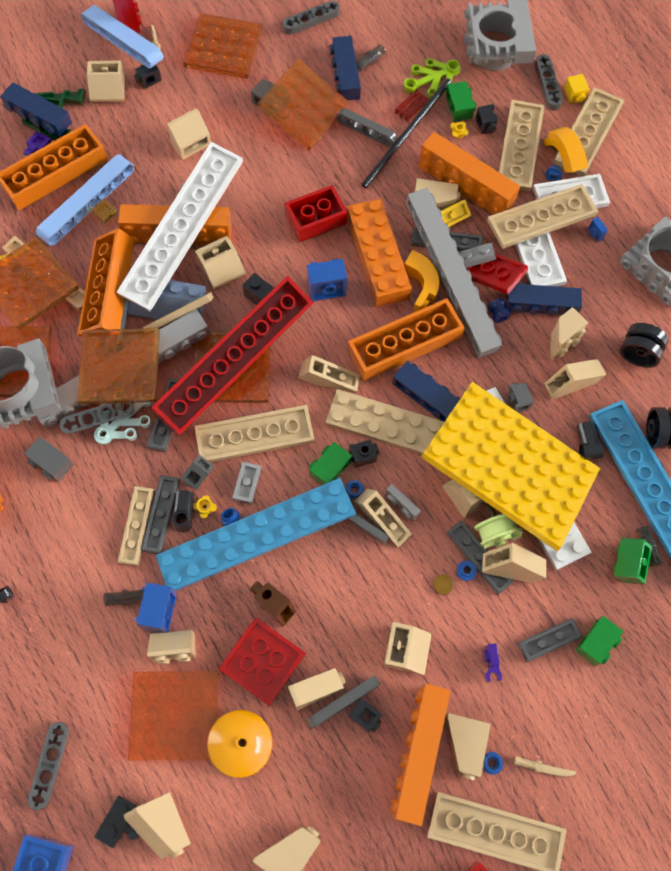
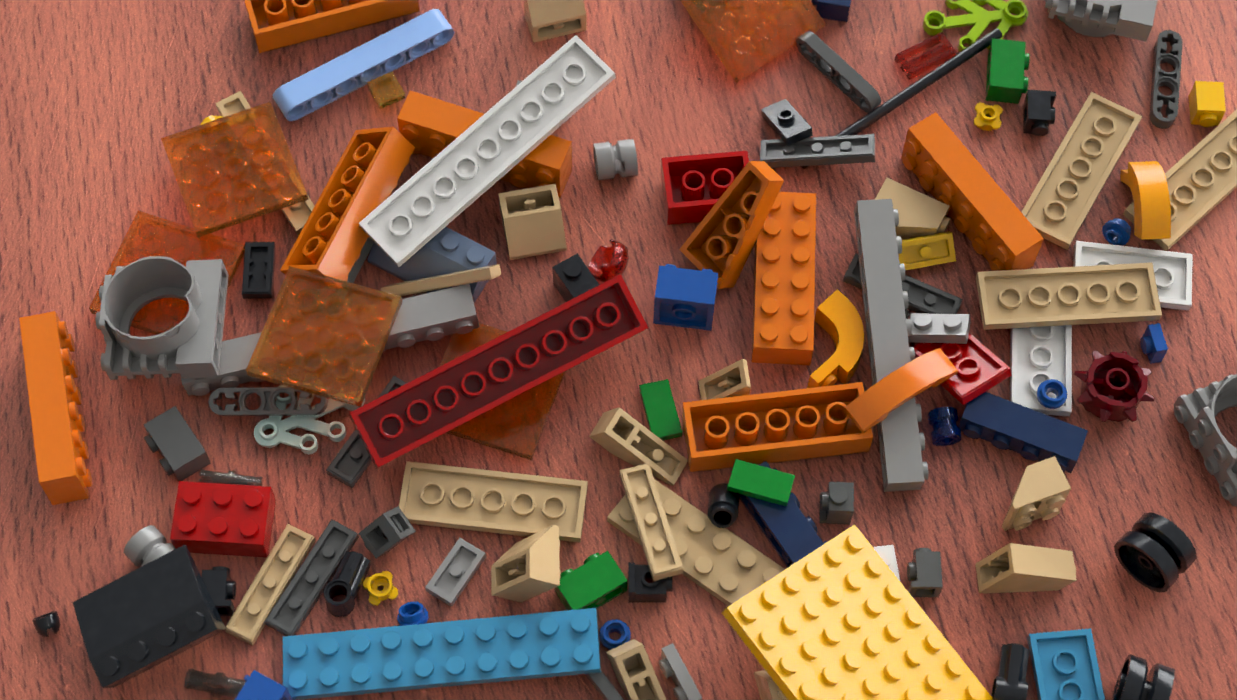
camera: 20 degrees right, 5 degrees down
none -> black slope [72,544,226,688]
none -> light grey wheel [124,525,176,567]
none -> red brick [170,481,276,558]
none -> clear smoke pin [198,469,263,486]
none -> black brick [202,566,236,616]
none -> black plate [242,242,276,299]
none -> tan slope [491,525,561,602]
none -> clear red hair [588,239,629,283]
none -> light grey wheel [593,139,638,181]
none -> tan tile [619,463,683,581]
none -> green tile [639,379,682,441]
none -> orange wedge [679,161,784,289]
none -> tan slope [698,359,751,400]
none -> black brick [707,484,740,528]
none -> green tile [727,459,795,507]
none -> dark grey tile [760,134,875,168]
none -> plate [761,99,813,146]
none -> dark grey brick [819,482,854,525]
none -> orange slope [844,348,958,433]
none -> blue plate [1037,379,1067,409]
none -> dark red brick [1074,351,1155,422]

